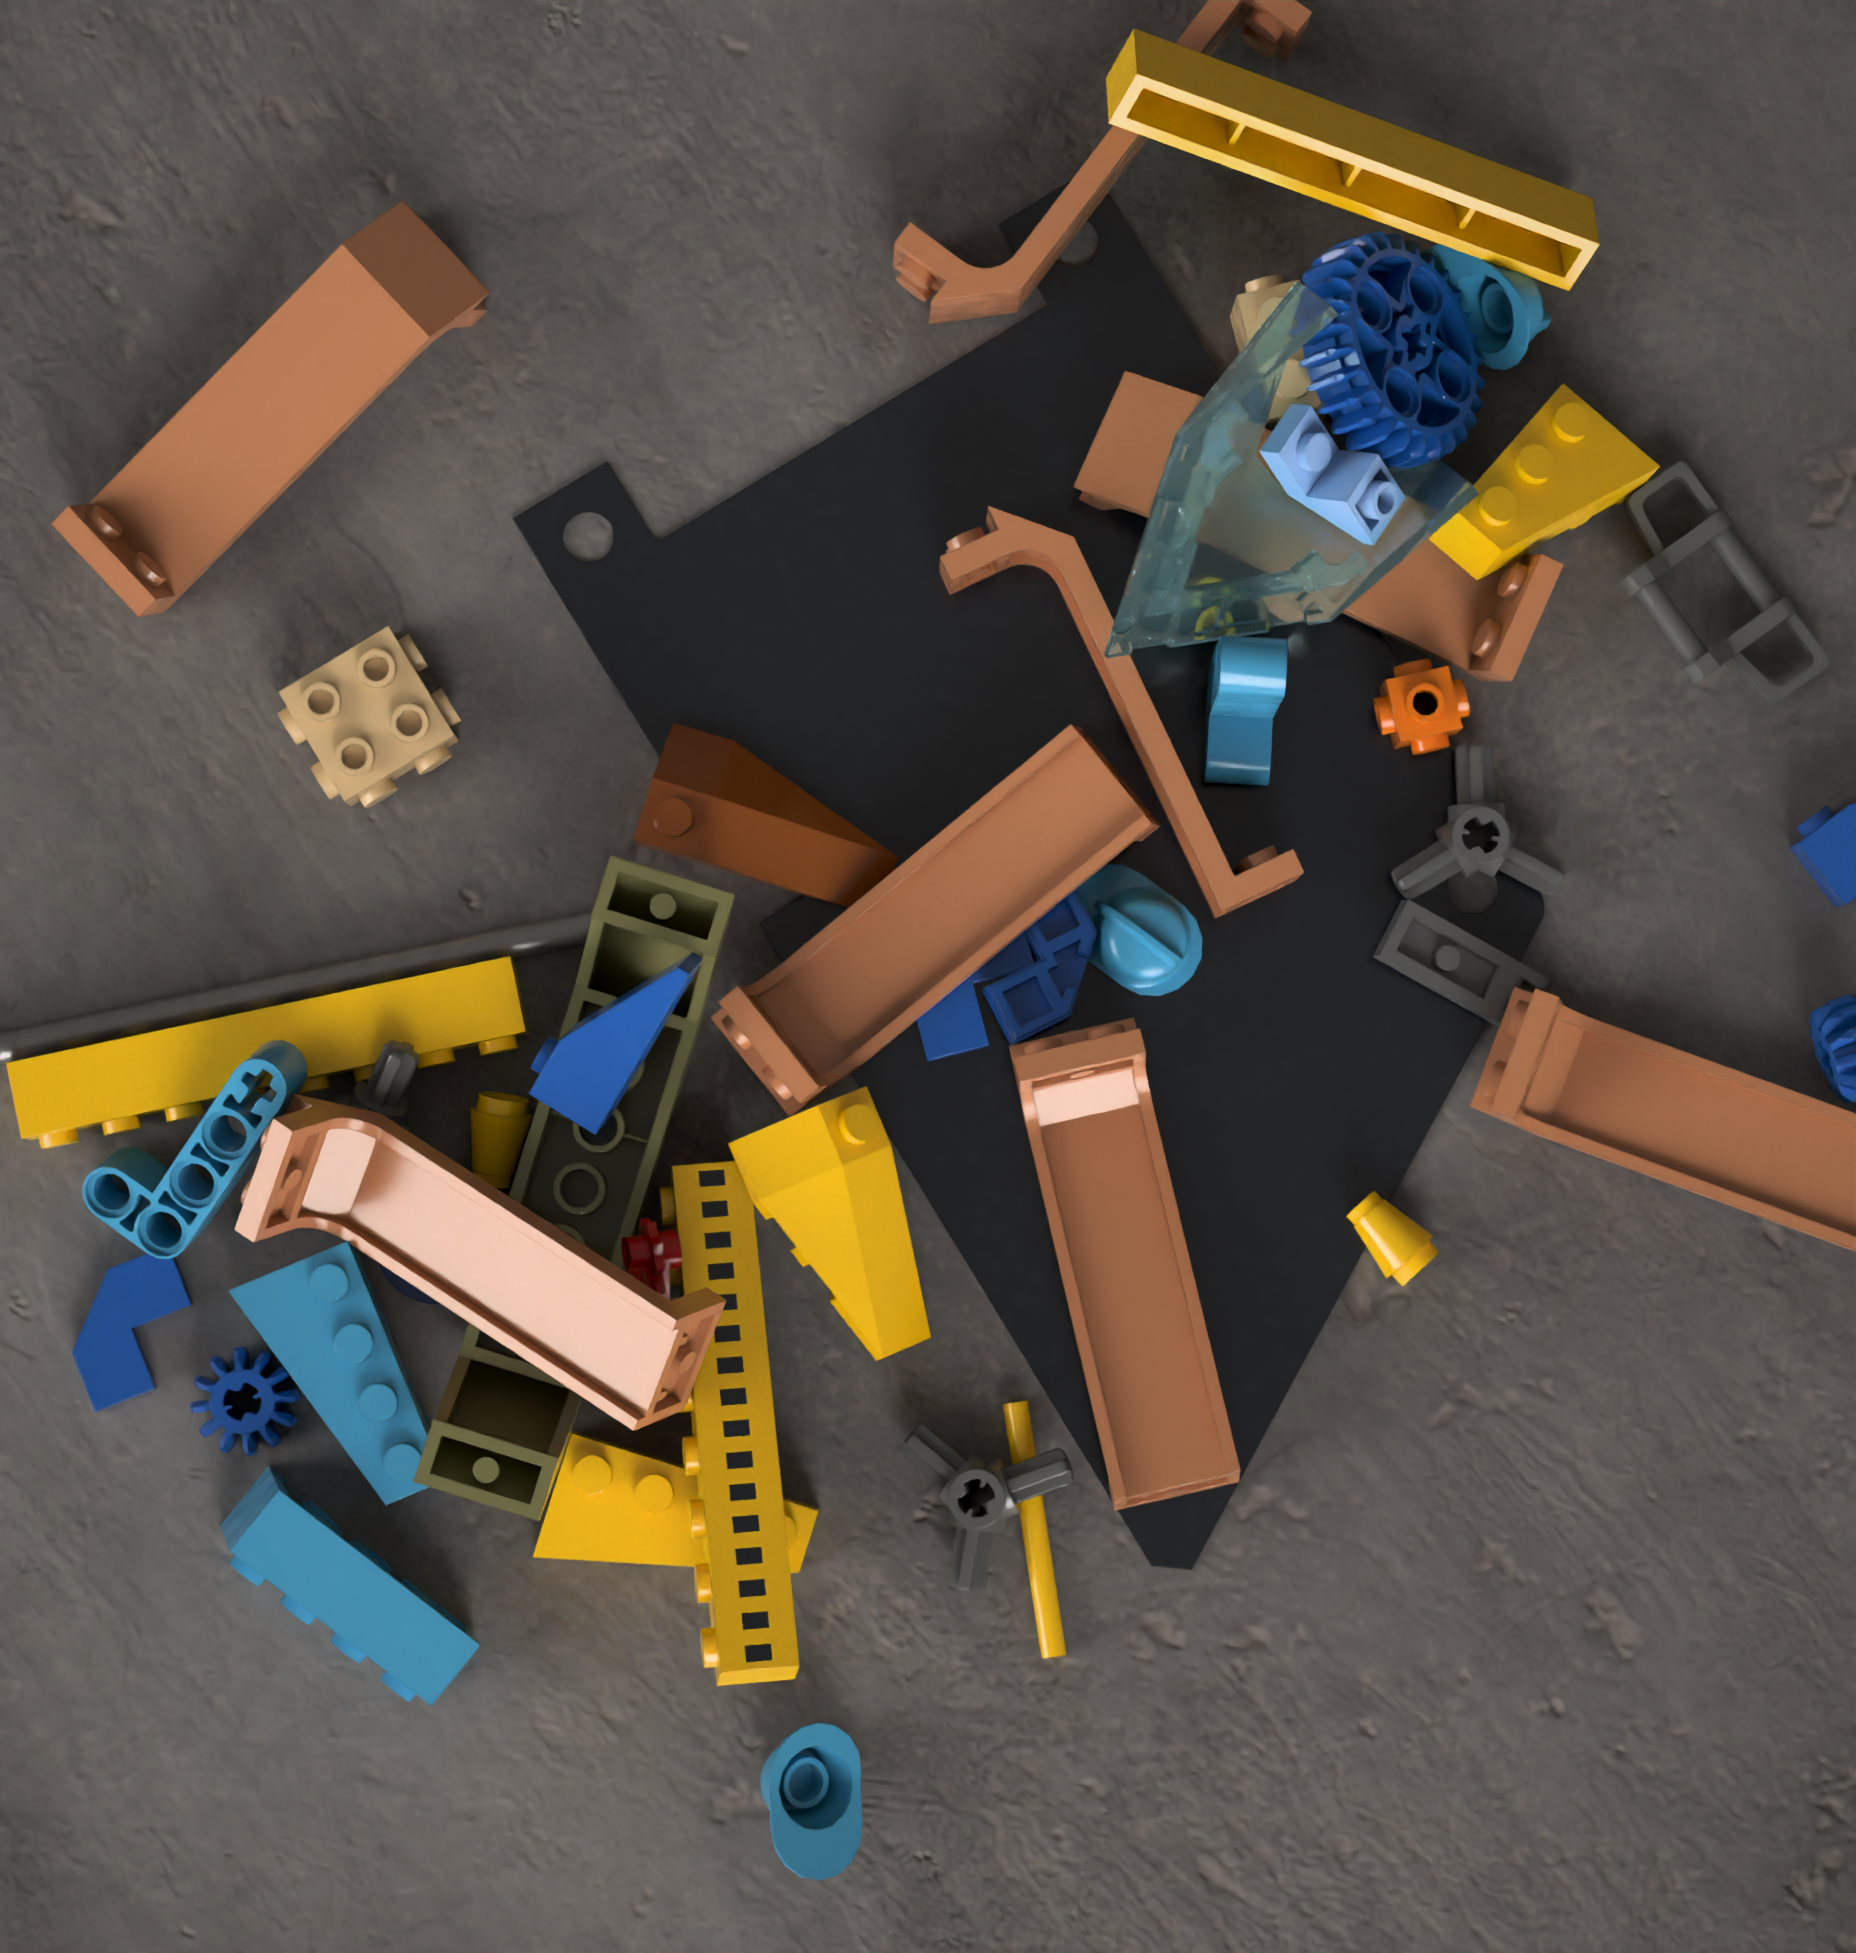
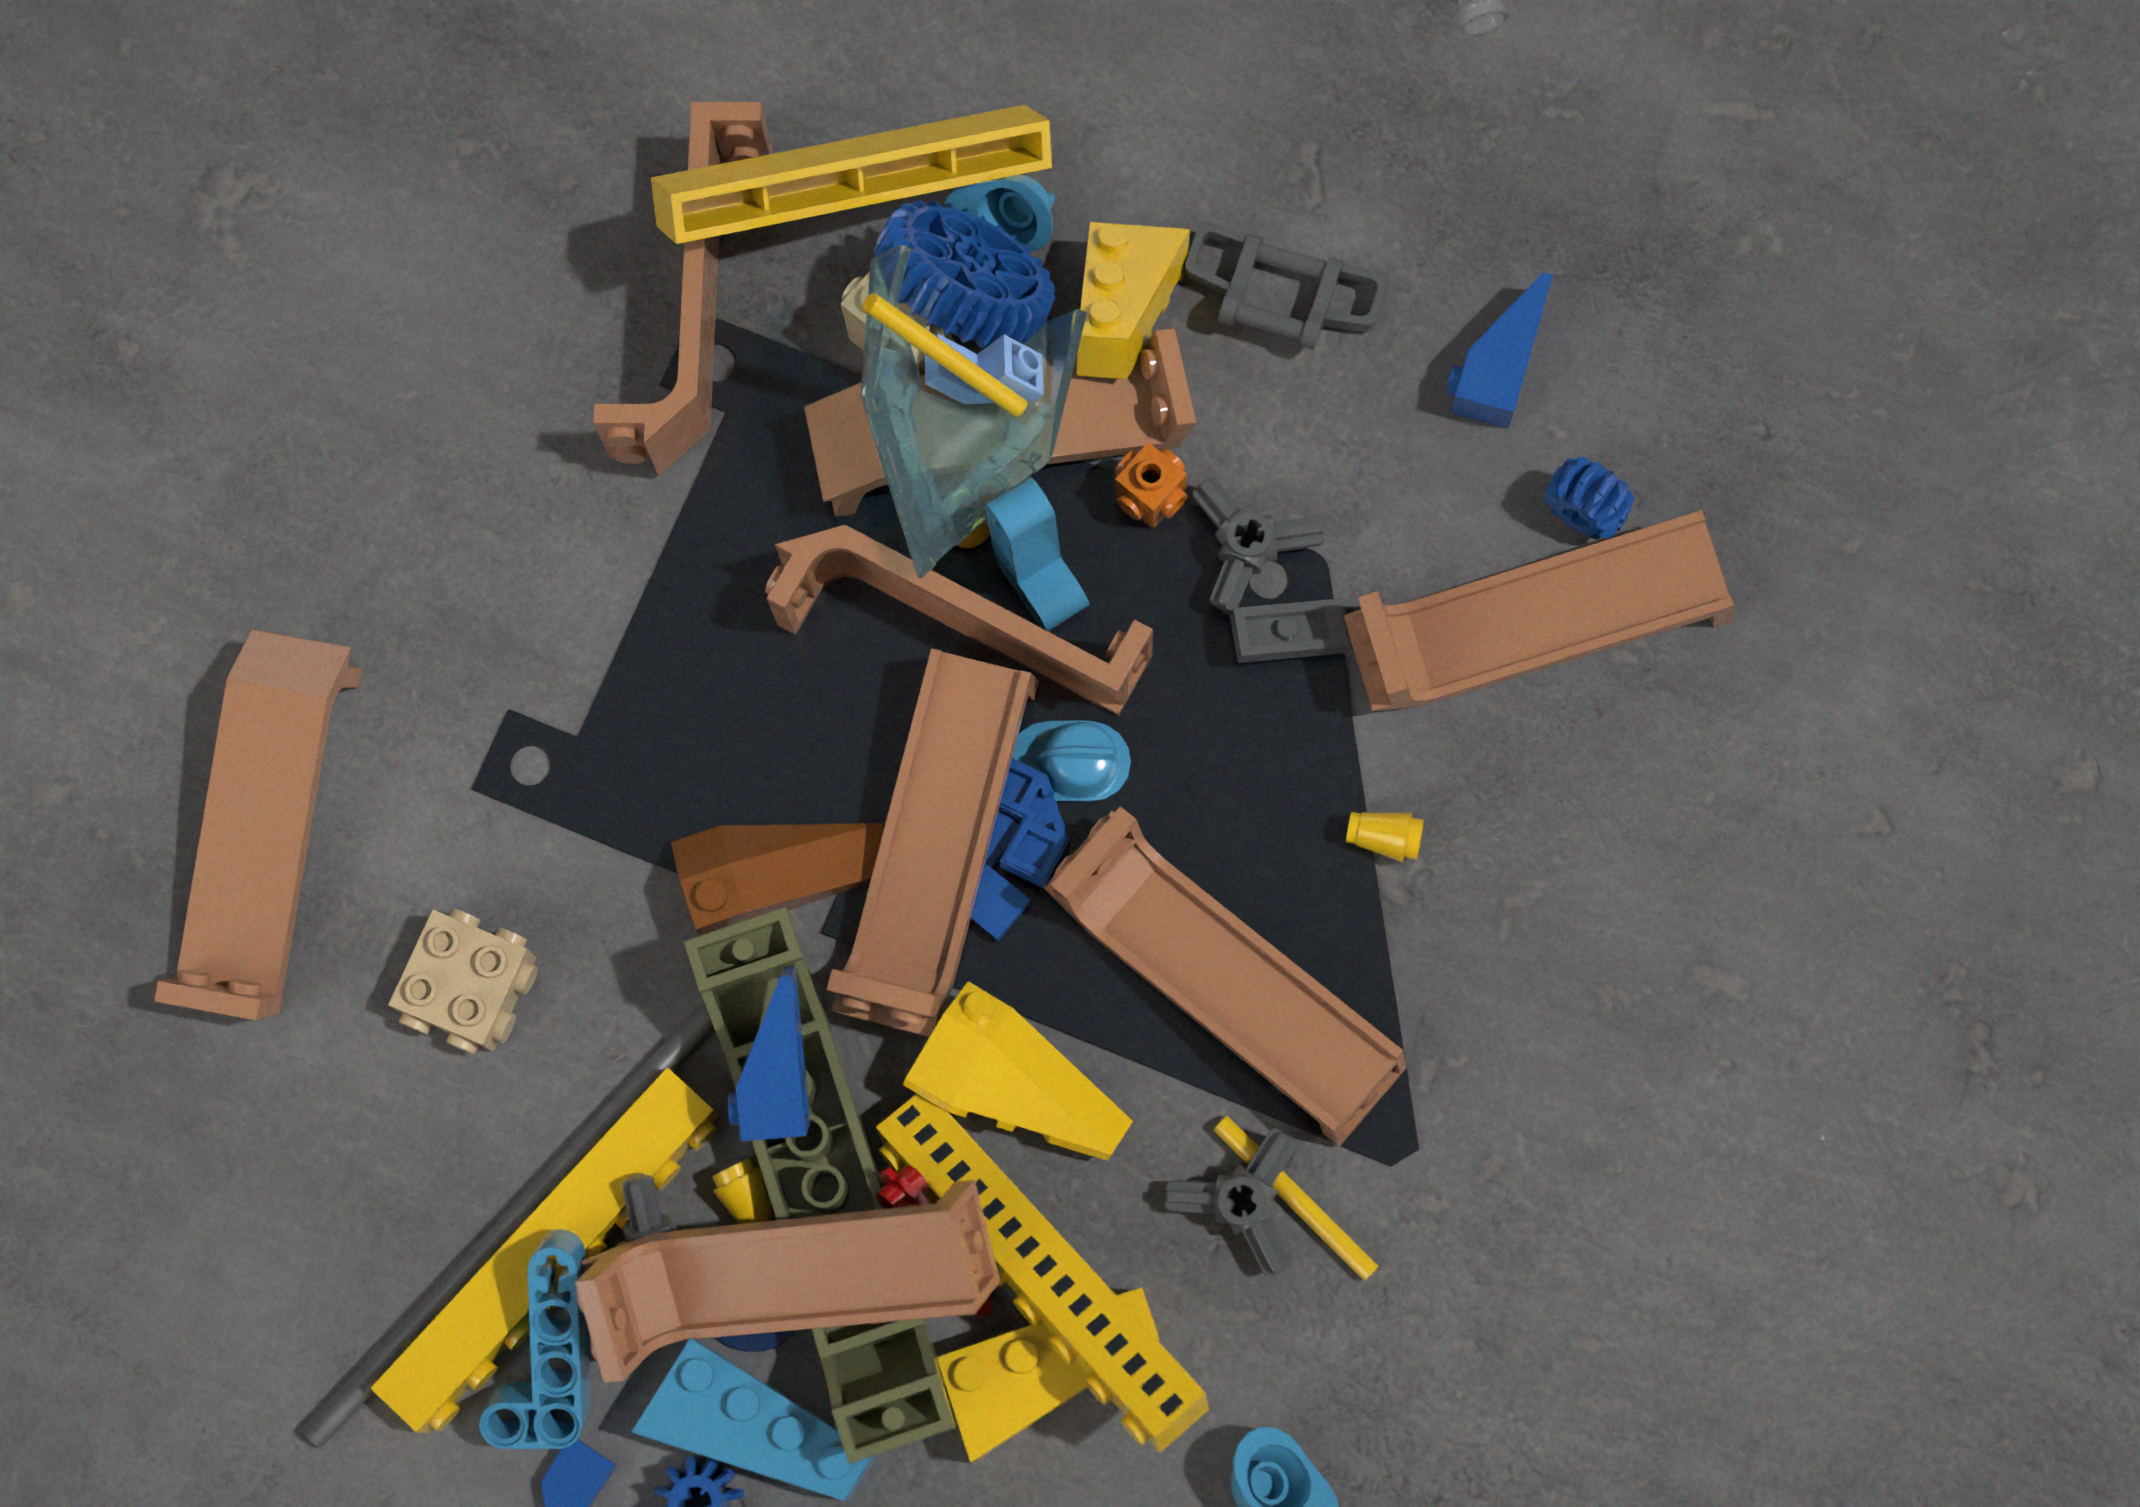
camera: 25 degrees left, 10 degrees down
none -> yellow bar [862,293,1027,417]

